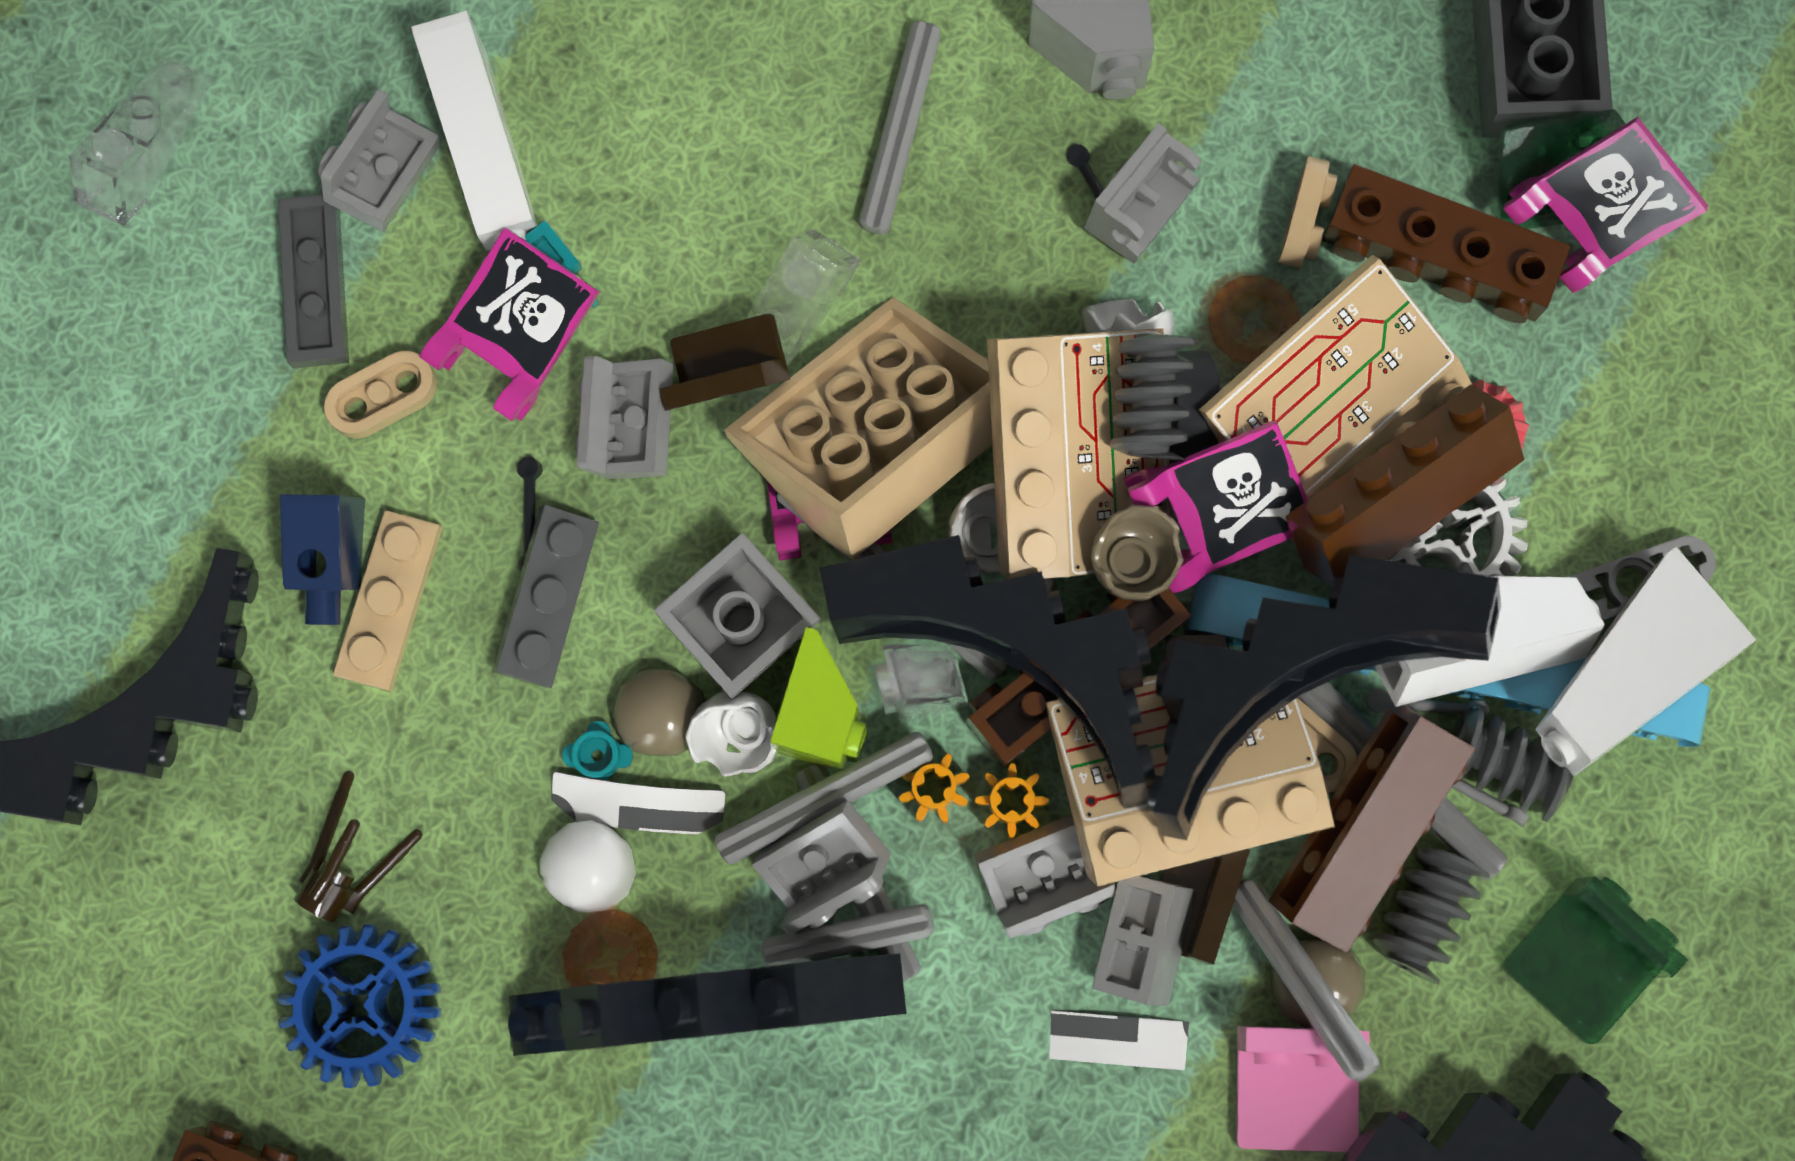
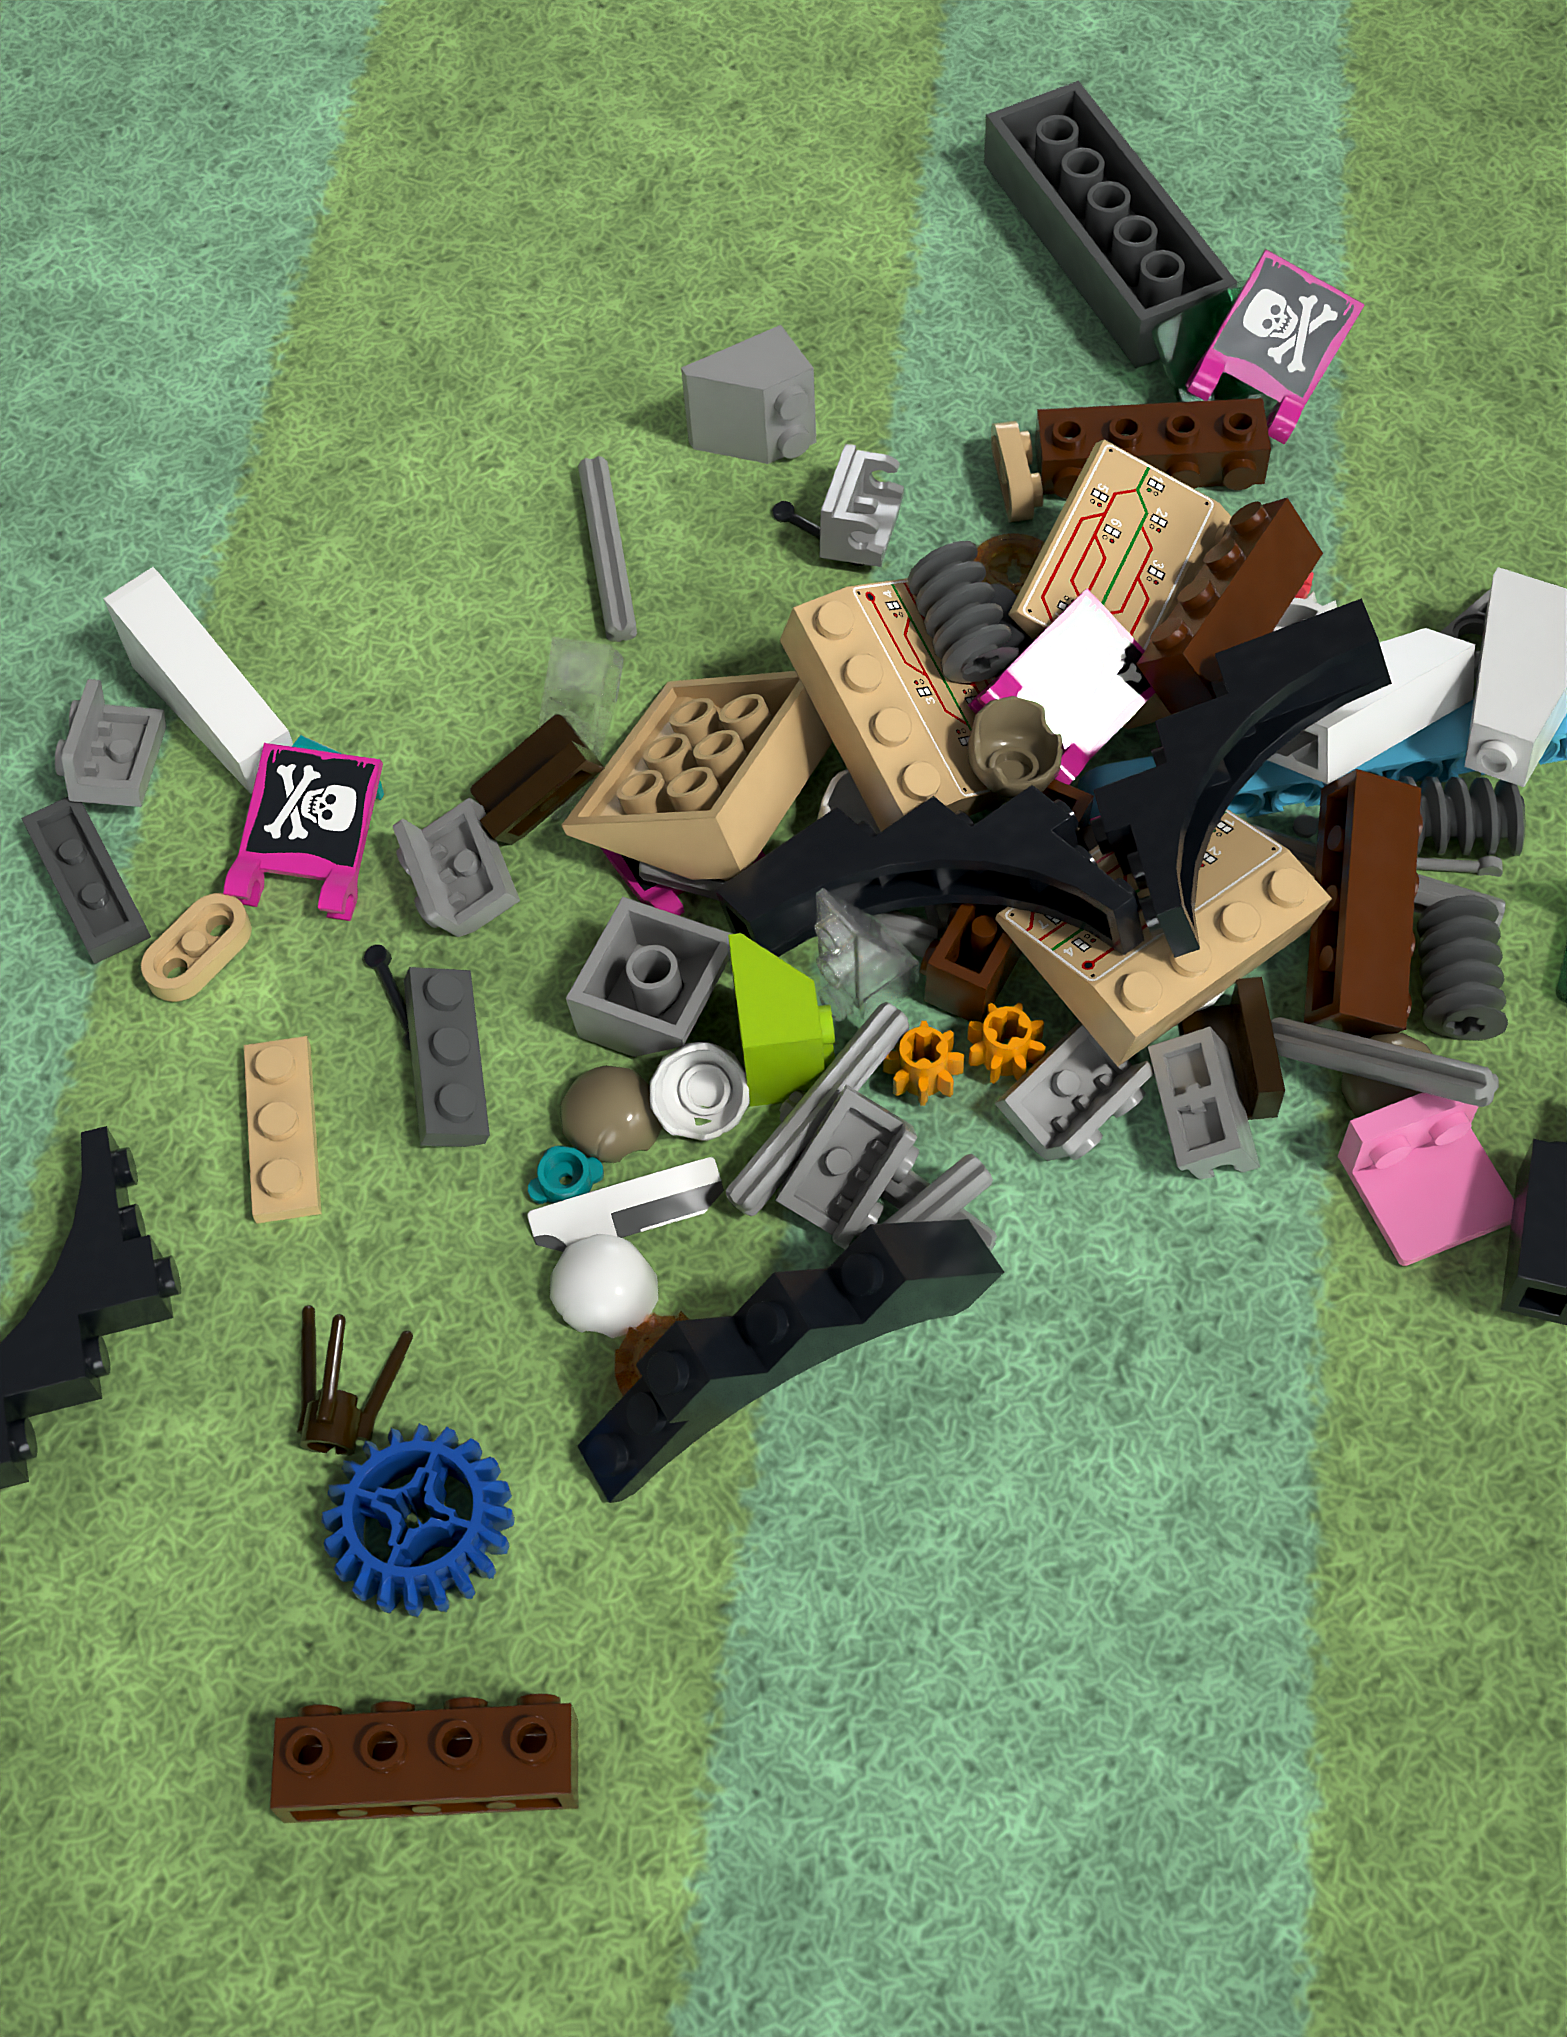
camera: 25 degrees left, 20 degrees down
dark blue torso [280,494,365,625] -> none
white sticker [1049,1011,1189,1070] -> none

